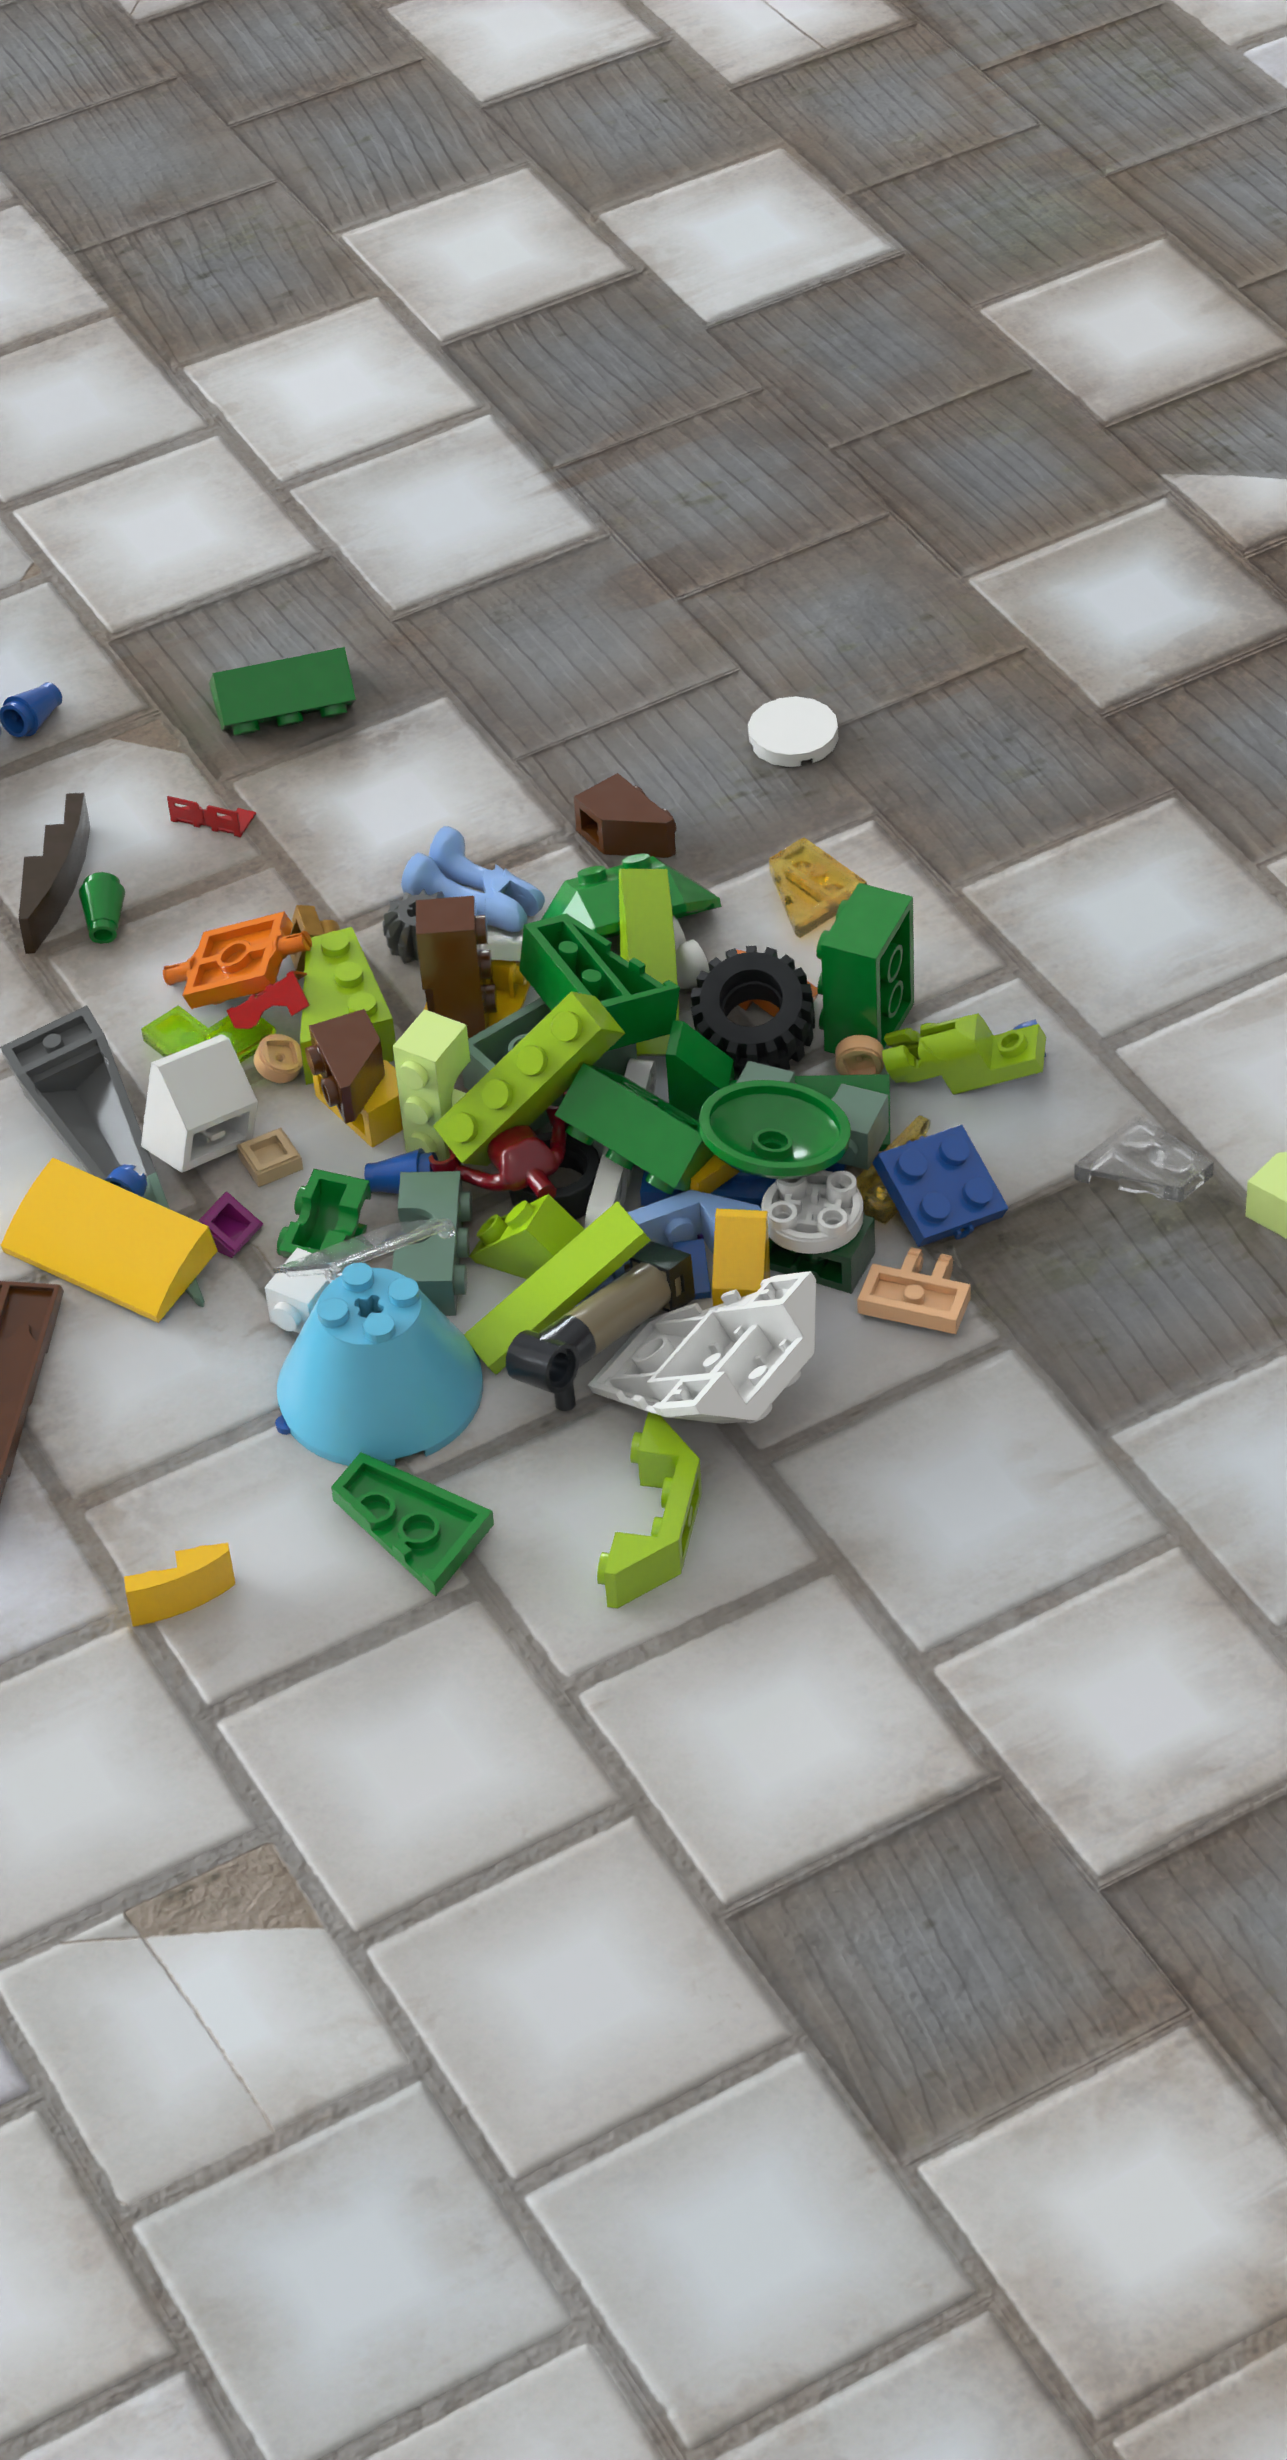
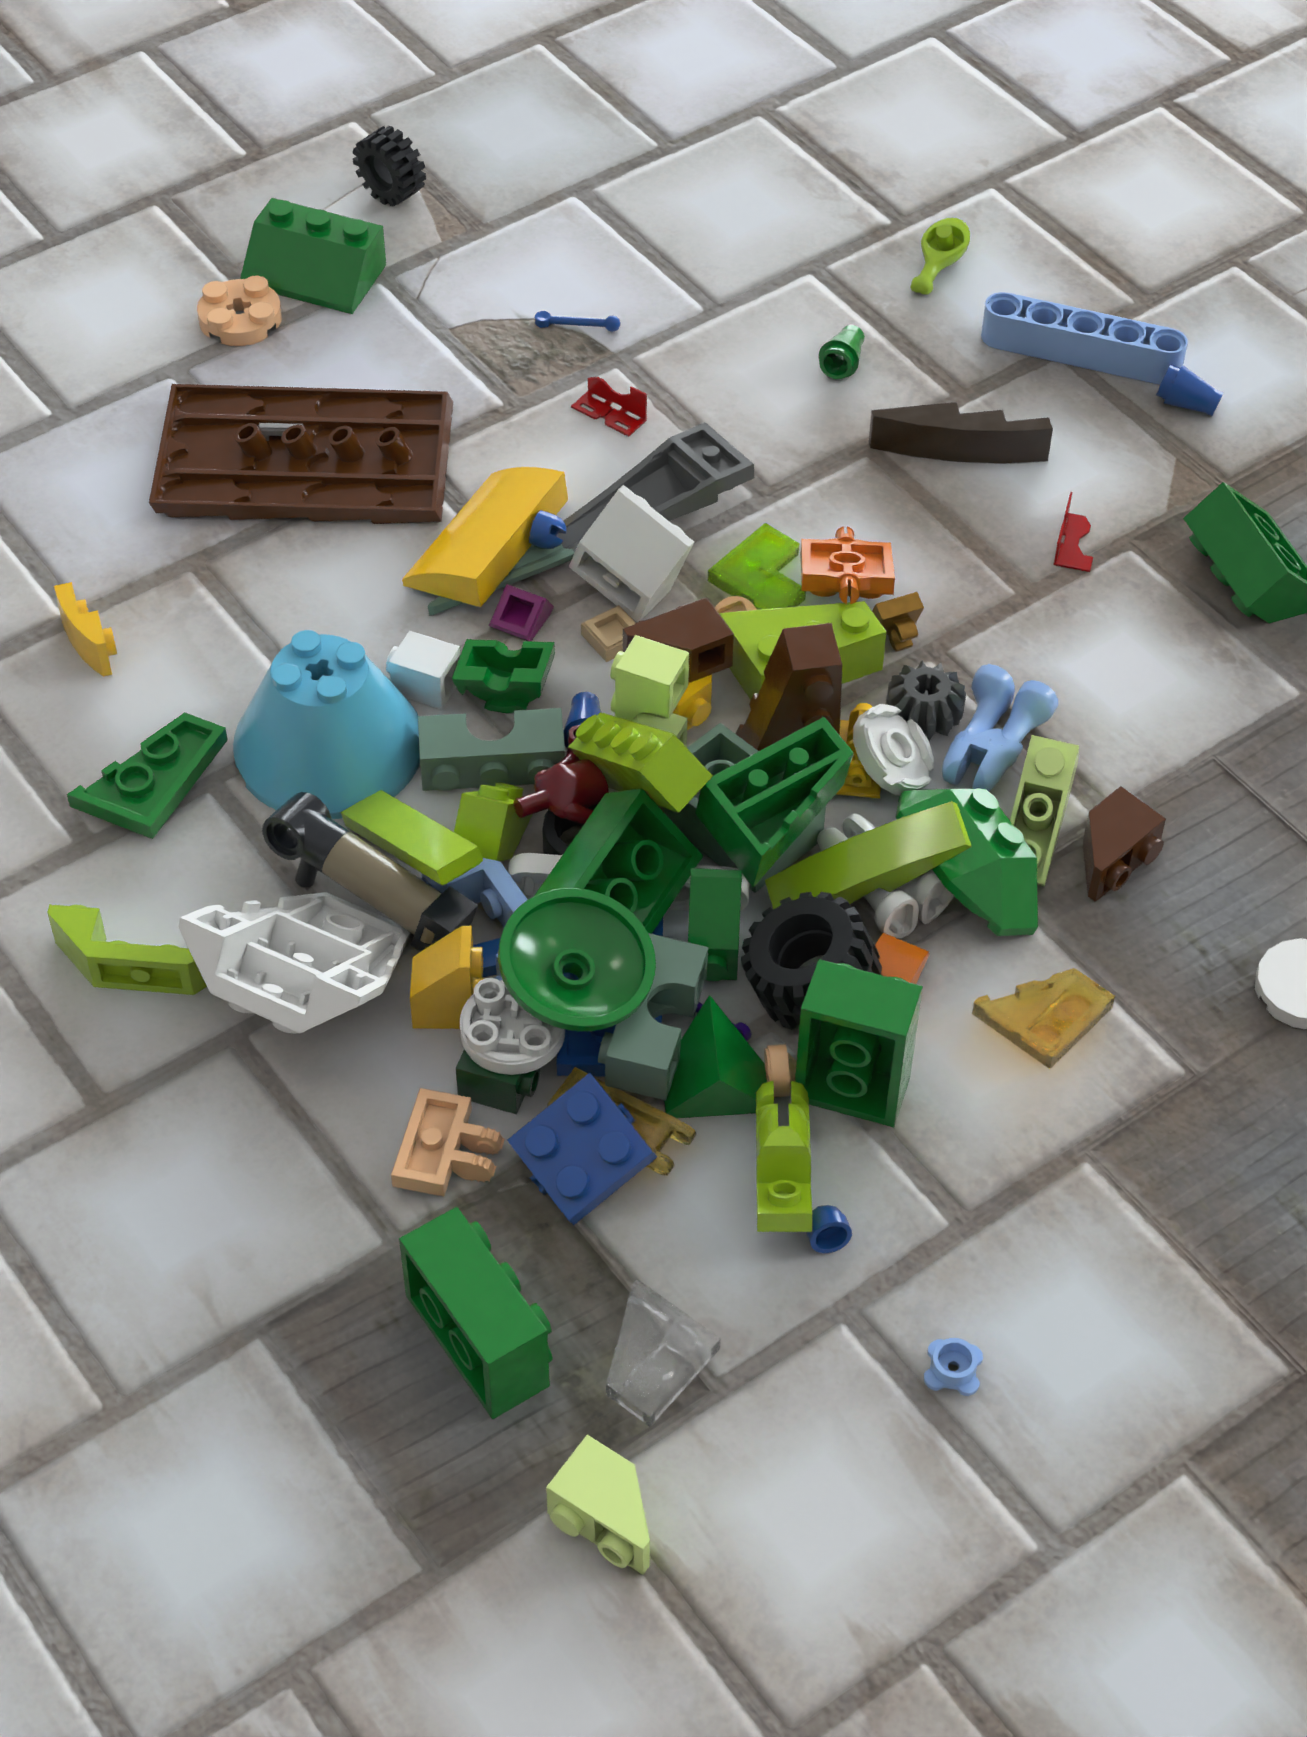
camera: 80 degrees right, 5 degrees up
green cone [79,872,125,944] -> none
red piece [226,971,310,1029] -> none
clear piece [273,1218,455,1283] -> none
none -> green brick [399,1207,553,1420]
none -> light blue plate [924,1338,983,1396]
none -> yellowish green slope [1010,735,1079,886]

